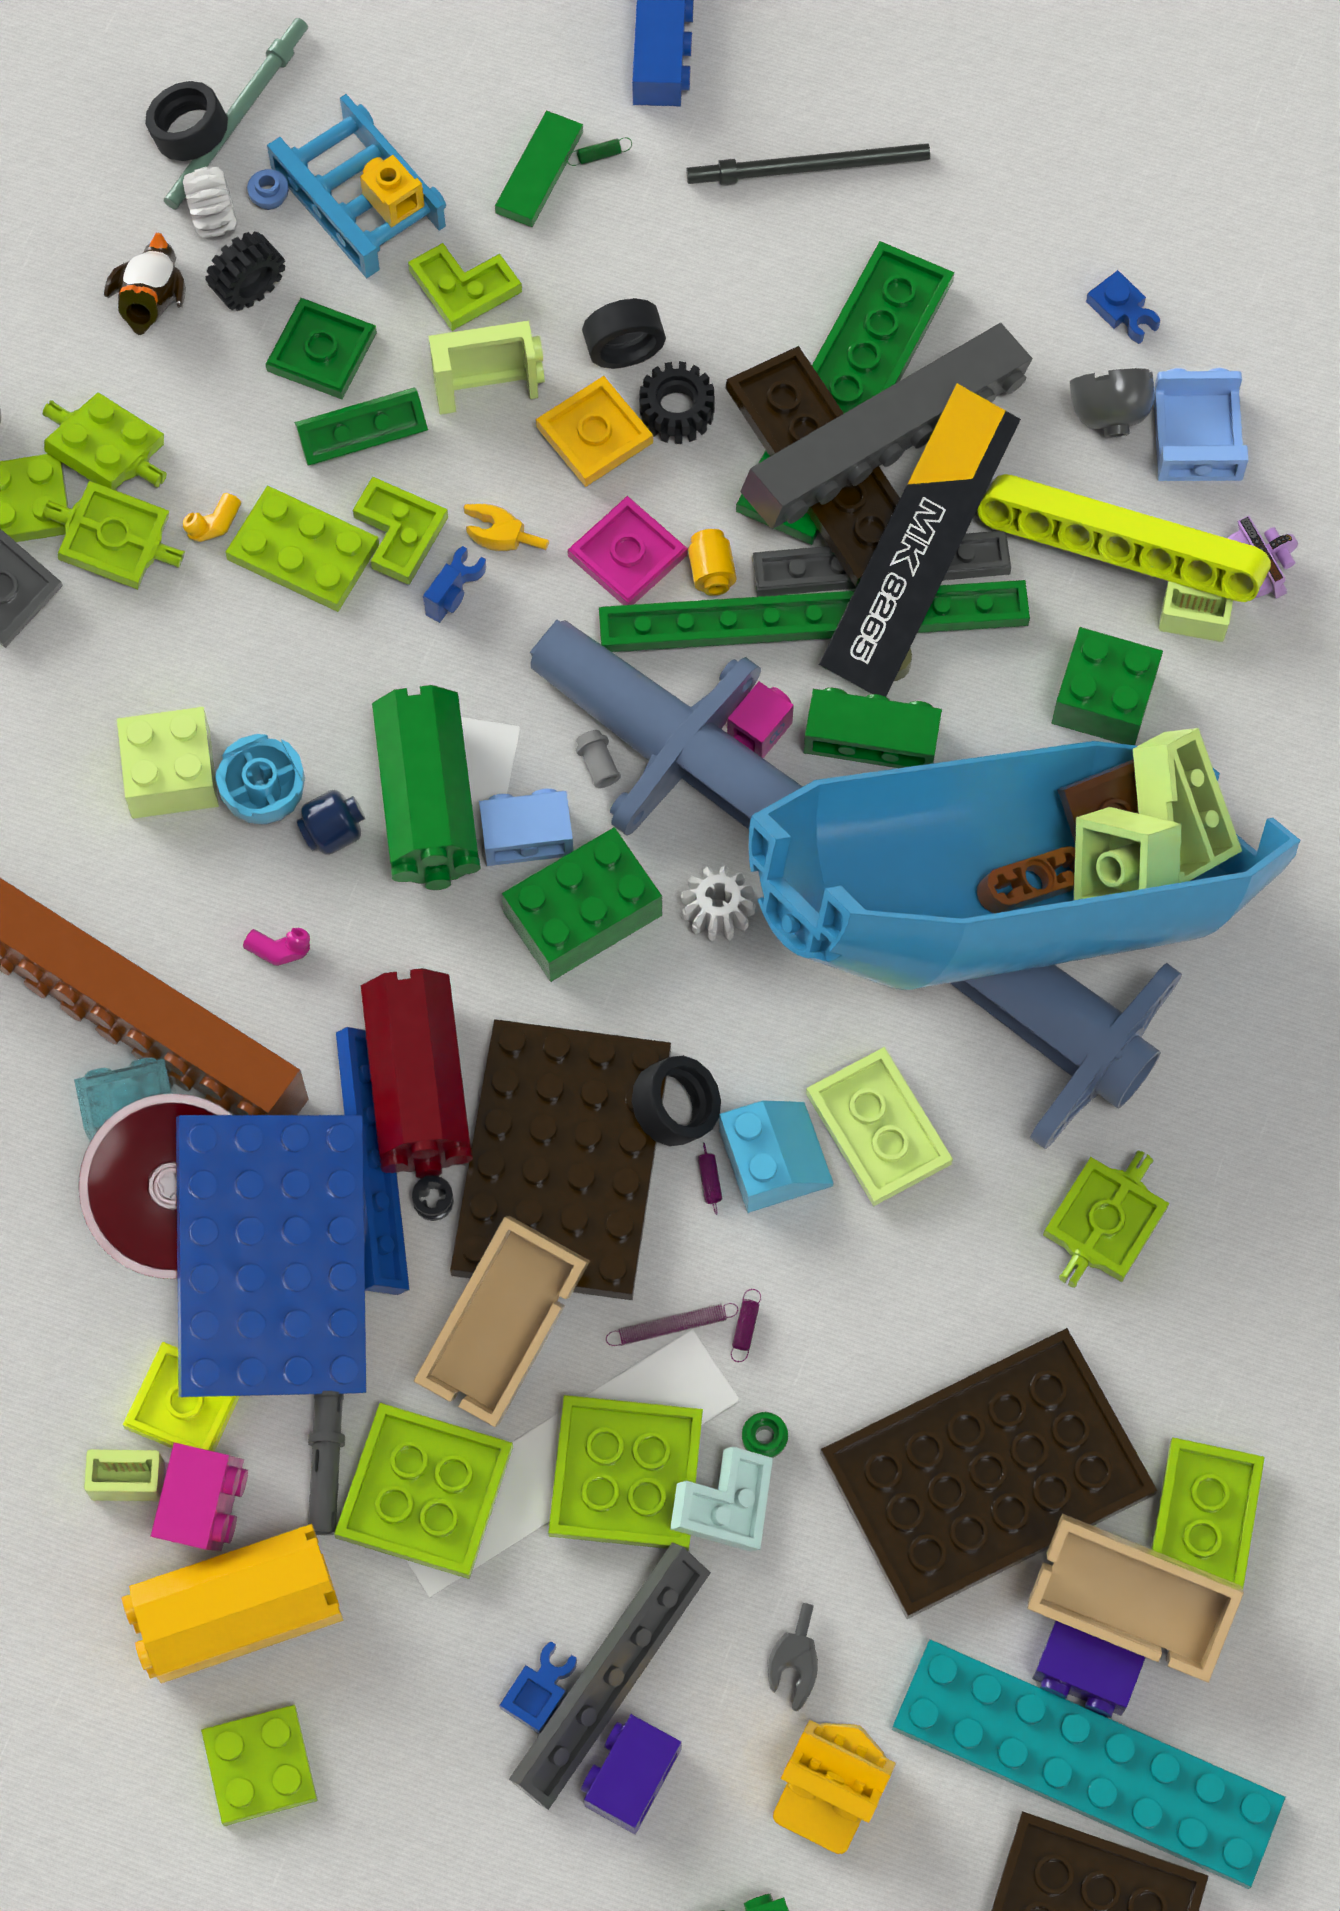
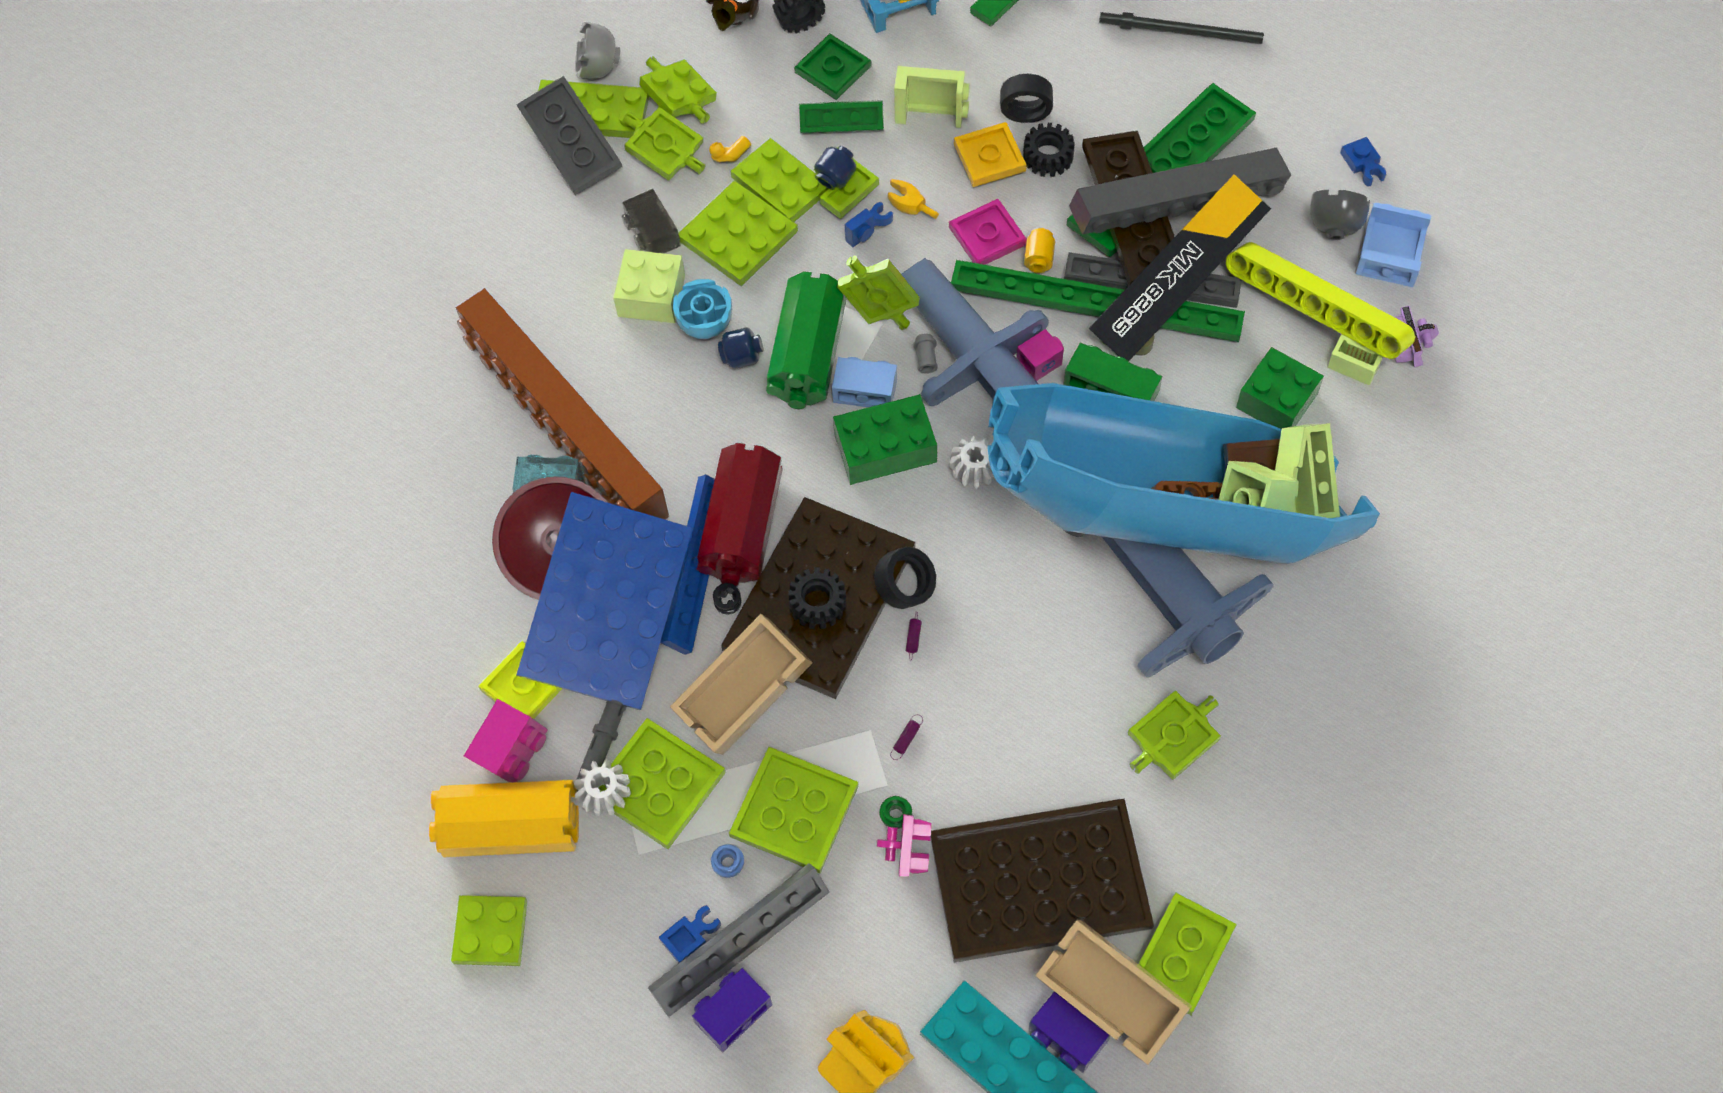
camera: 20 degrees right, 5 degrees down
yellowish green piece [84,1449,165,1502] -> none
dark pink arm [243,928,310,966] -> none
lime plate [408,243,522,331] -> none
piece [606,1303,738,1346] -> none
light aqua plate [670,1447,773,1552] -> none
medium azure slope [719,1101,834,1213] -> none
dark grey hand [768,1603,818,1712] -> none
yellowish green plate [806,1047,953,1207] -> none
none -> white gear [574,759,631,817]
none -> clear smoke brick [621,189,681,253]
none -> lime plate [677,180,798,287]
none -> medium blue plate [711,844,744,878]
none -> black tyre [789,567,846,629]
none -> dark blue head [814,146,856,190]
none -> lime plate [837,255,920,330]
none -> hips [877,814,932,877]

